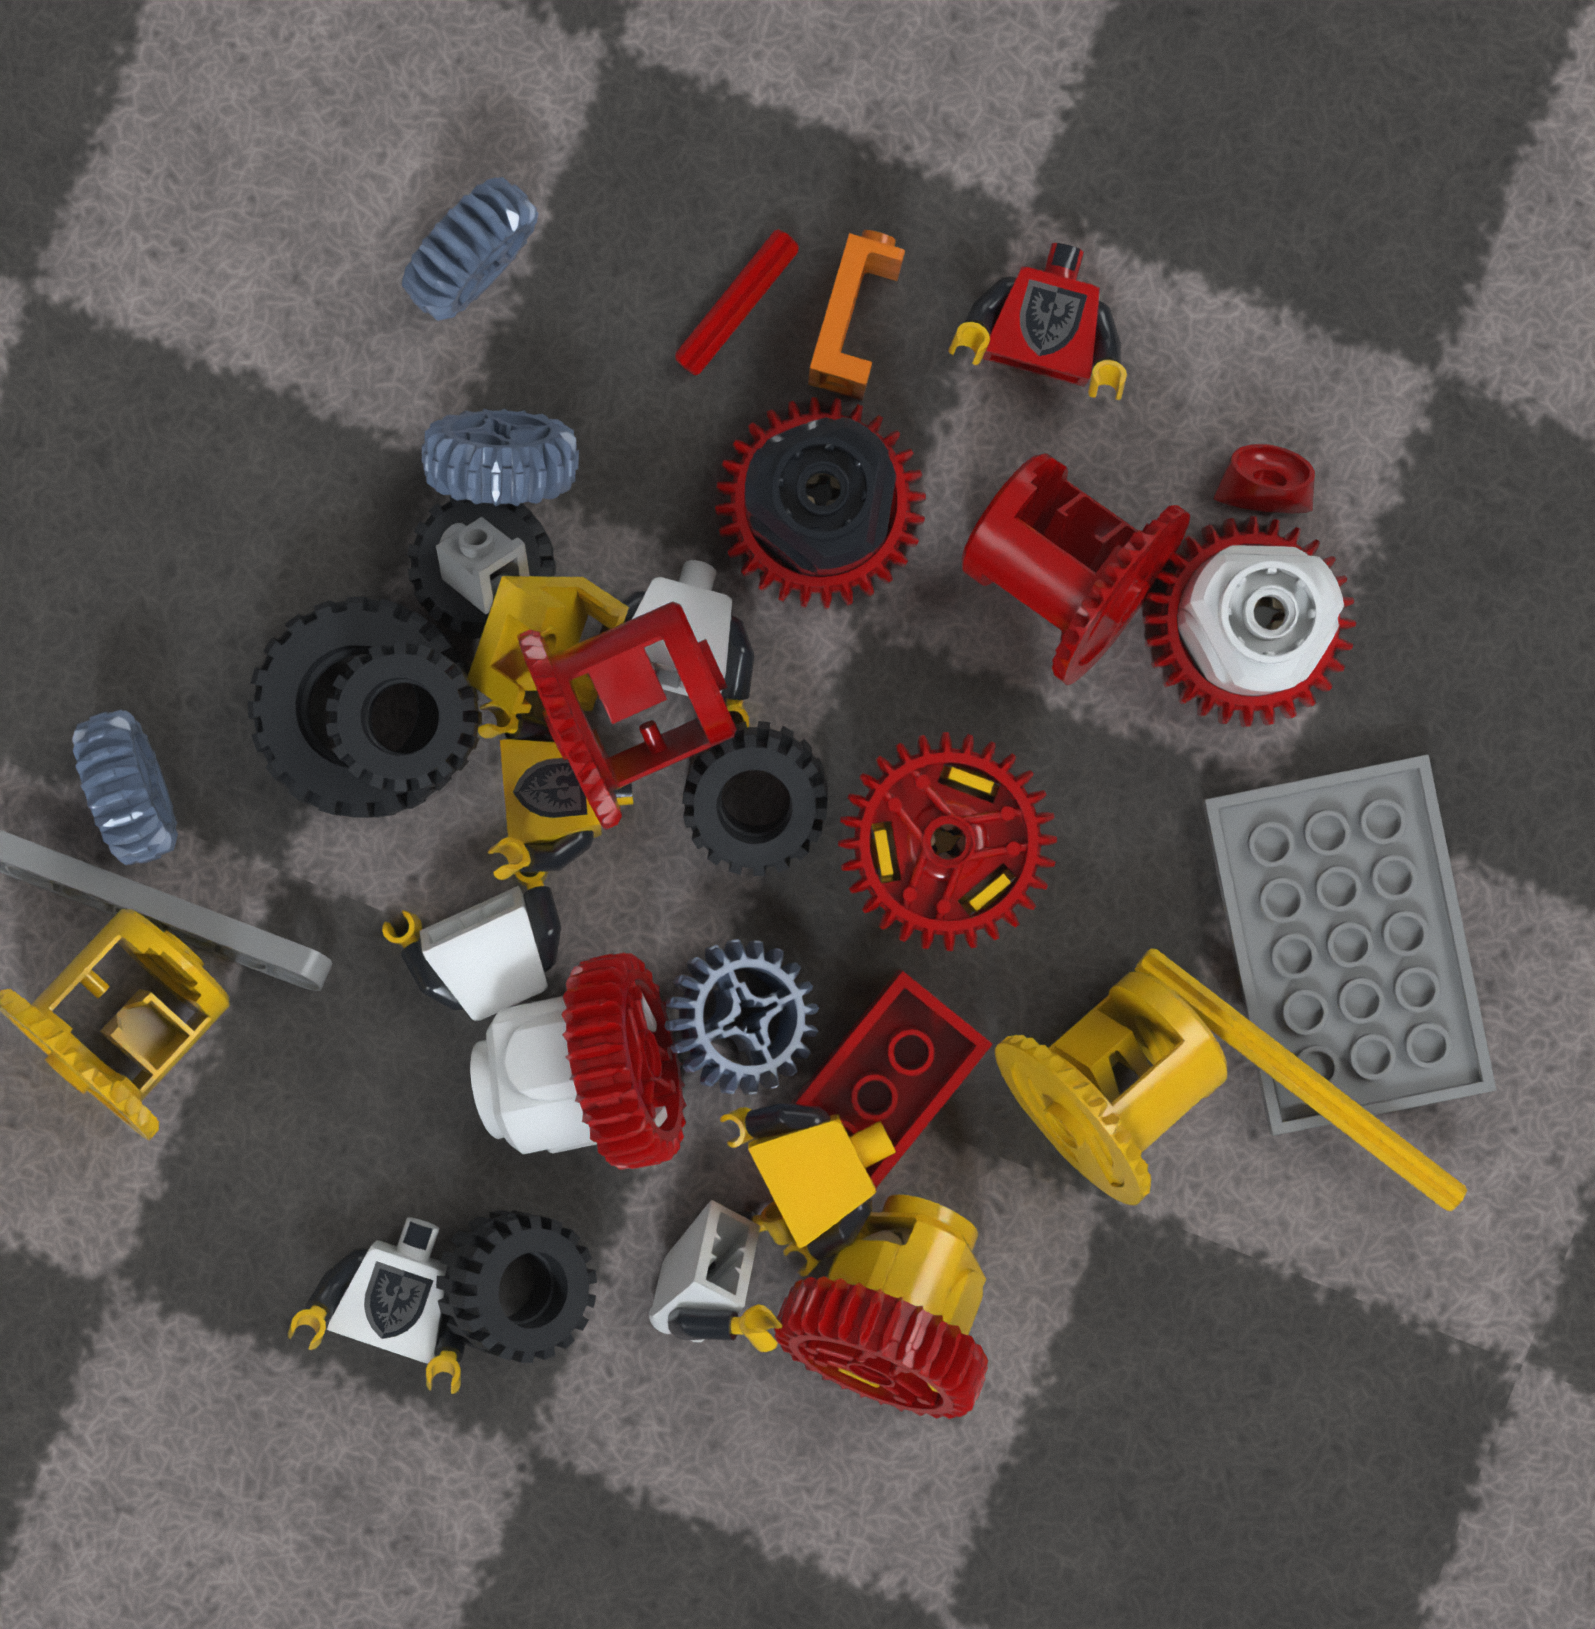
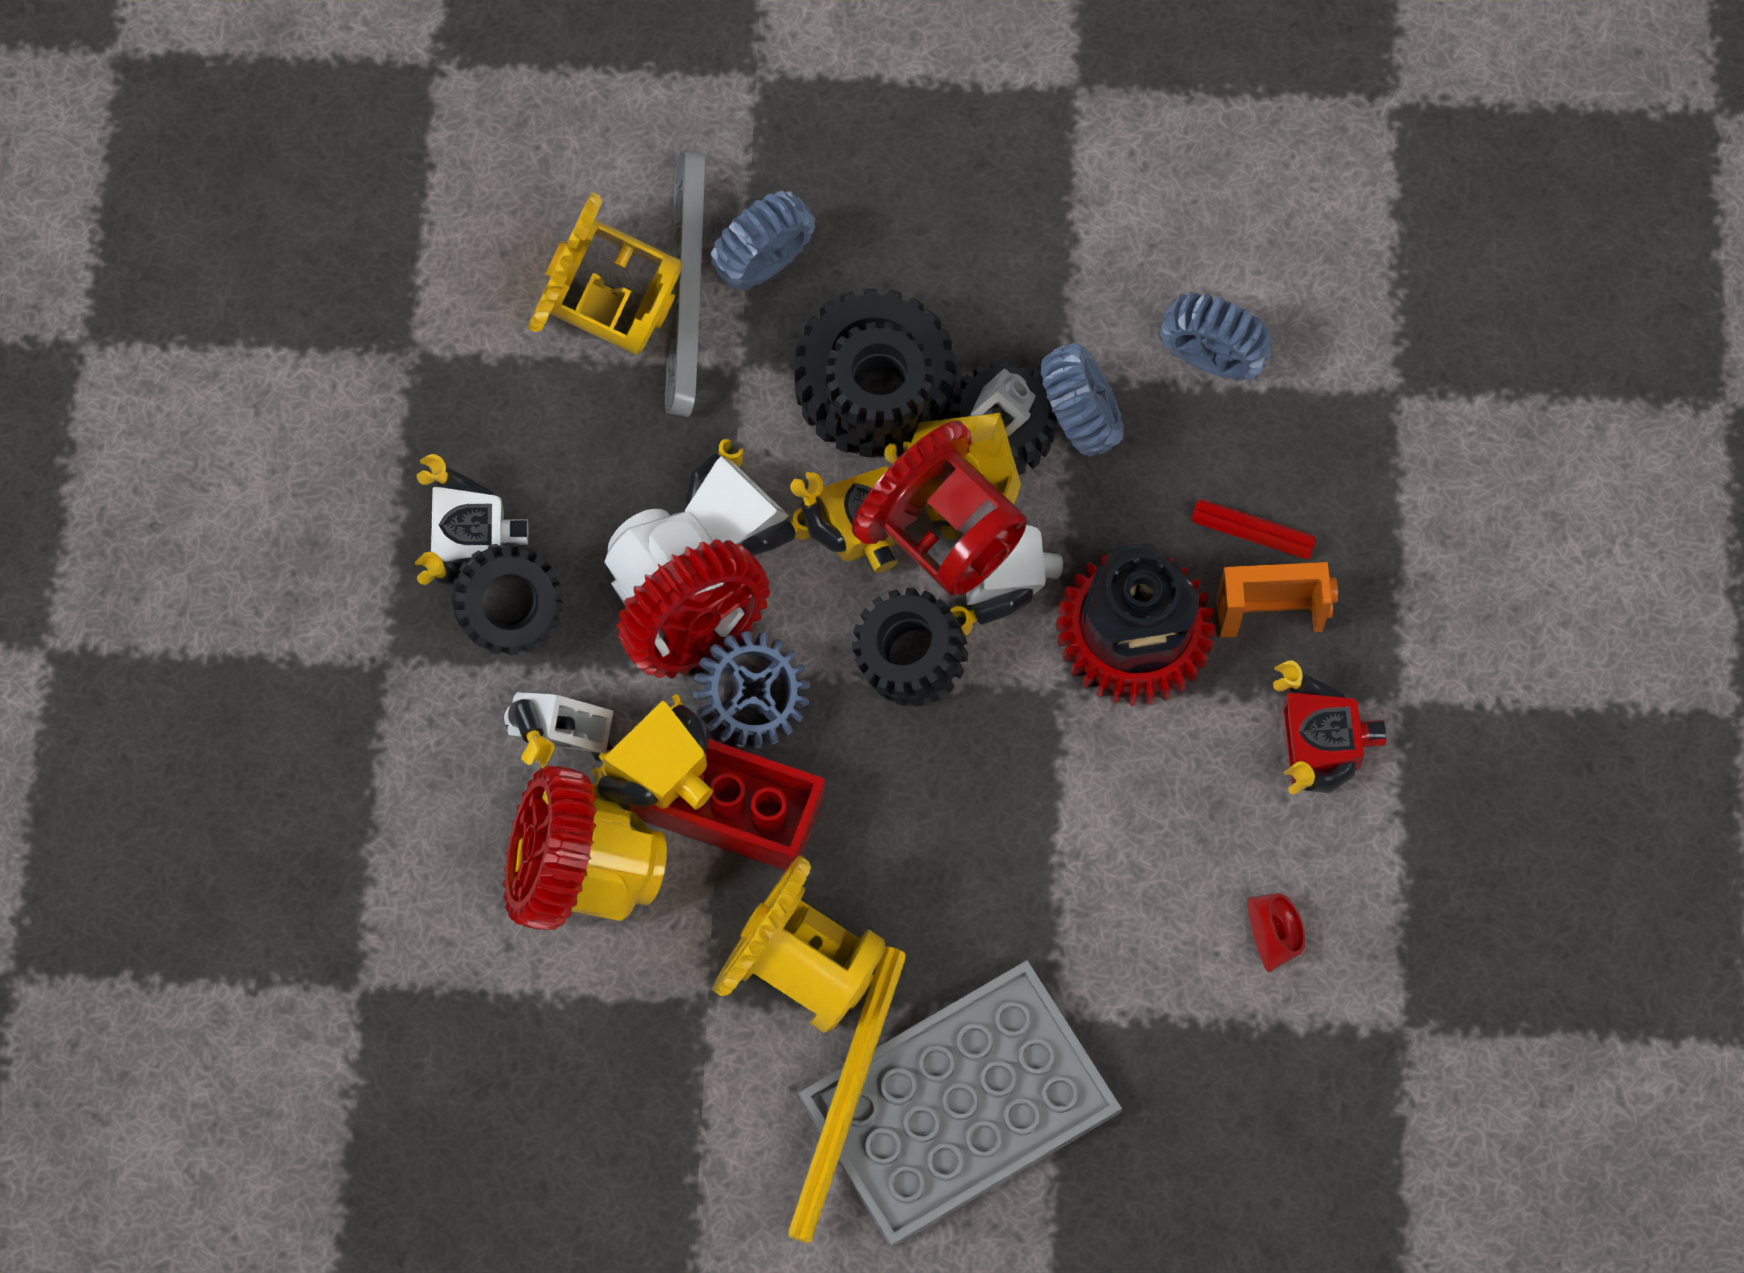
camera: 70 degrees right, 20 degrees down
red piece [838,732,1057,951] -> none
red piece [961,453,1190,685] -> none
white piece [1143,516,1356,727] -> none

